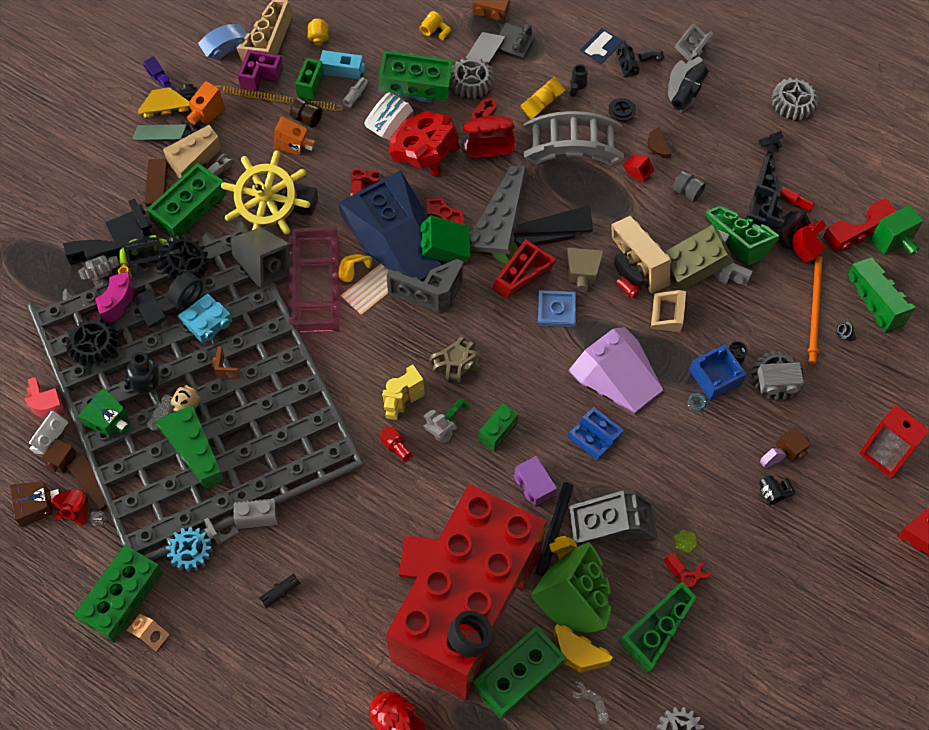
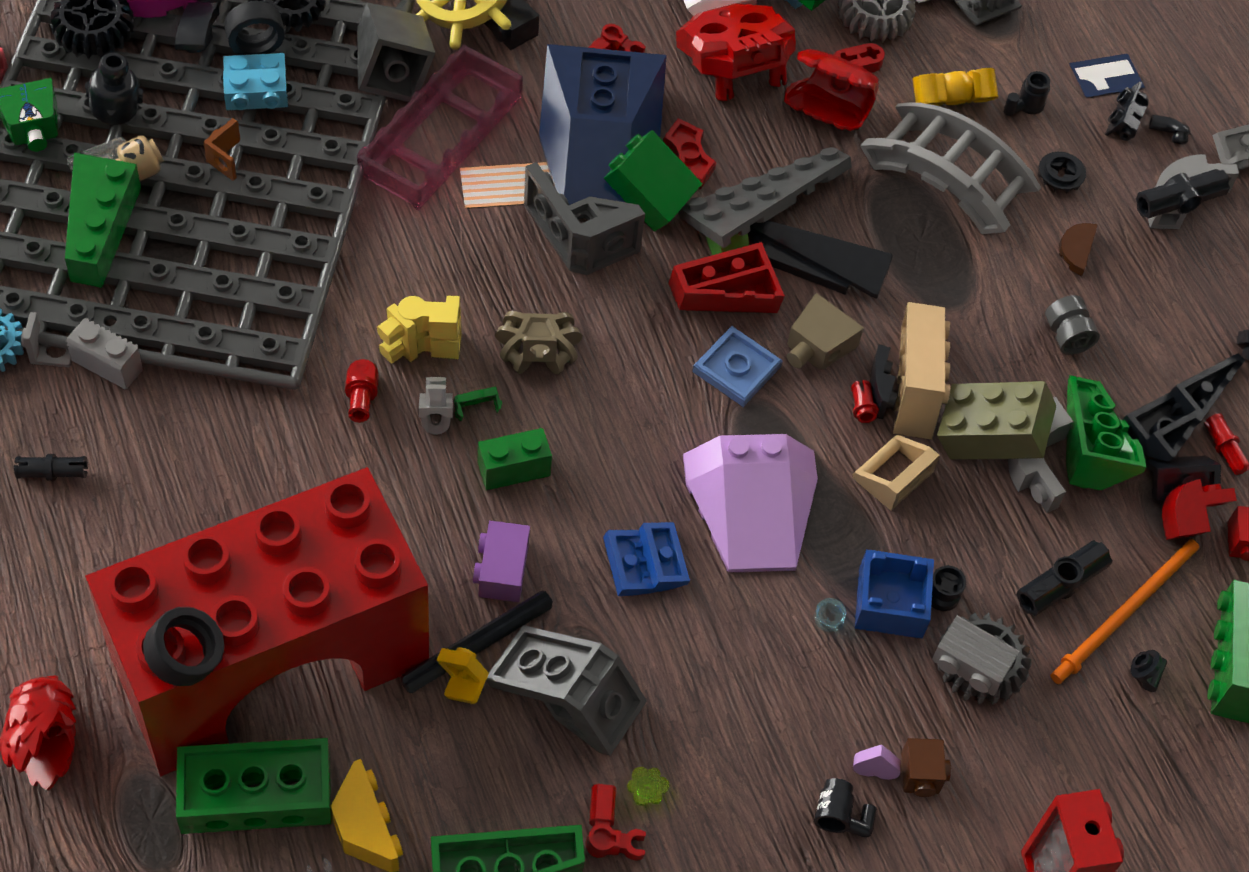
camera: 30 degrees right, 5 degrees down
yellow piece [339,254,372,282] -> none
bright green brick [531,542,611,633] -> none
red brick [623,154,654,182] -> none
none -> black piece [1016,540,1113,616]

